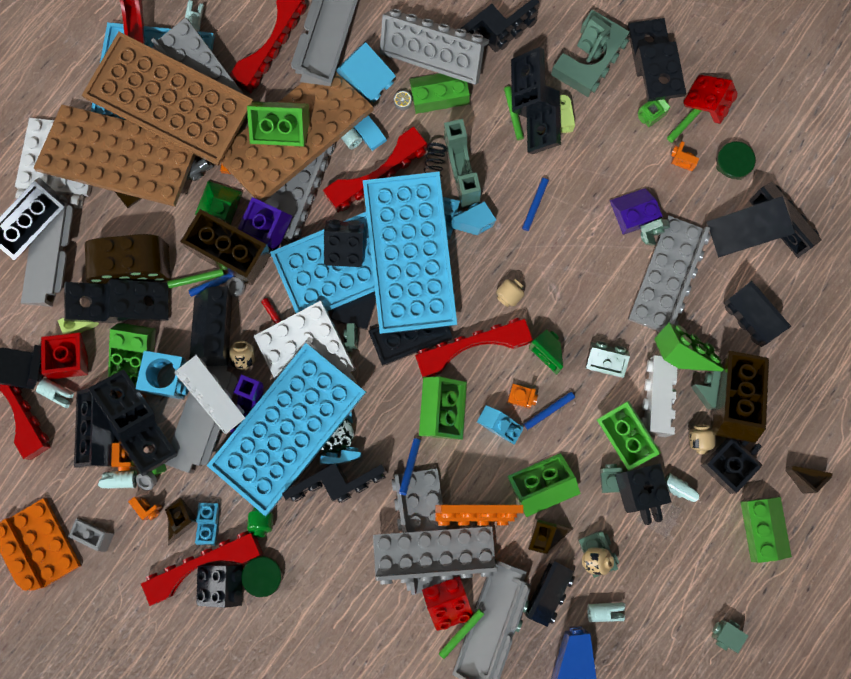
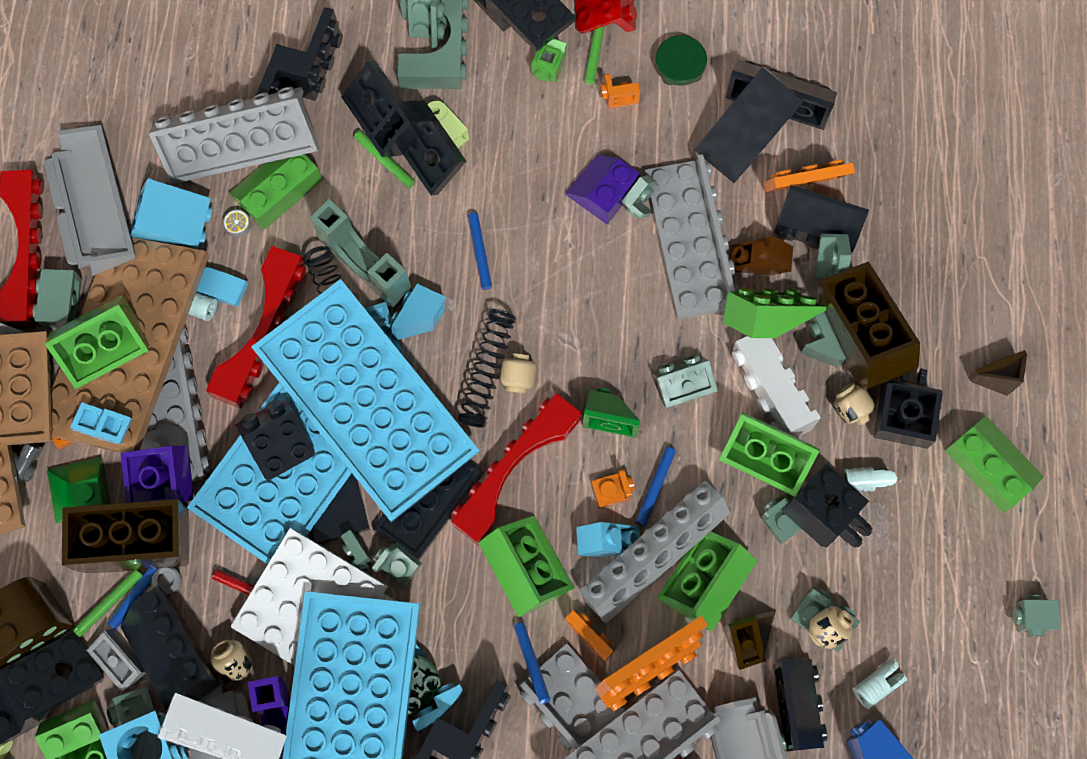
camera: 40 degrees left, 5 degrees down
none -> sand green brick [33,269,82,329]
none -> medium azure slope [70,402,132,445]
none -> light grey slope [86,629,146,692]
none -> sand green bracket [107,687,155,727]
none -> sand green bracket [372,542,423,587]
none -> black piece [458,309,517,428]
none -> orange plate [565,610,614,662]
none -> light grey brick [579,481,731,625]
none -> reddish brown slope [730,236,793,276]
none -> orange plate [763,159,855,193]
none -> sand green bracket [815,234,851,279]

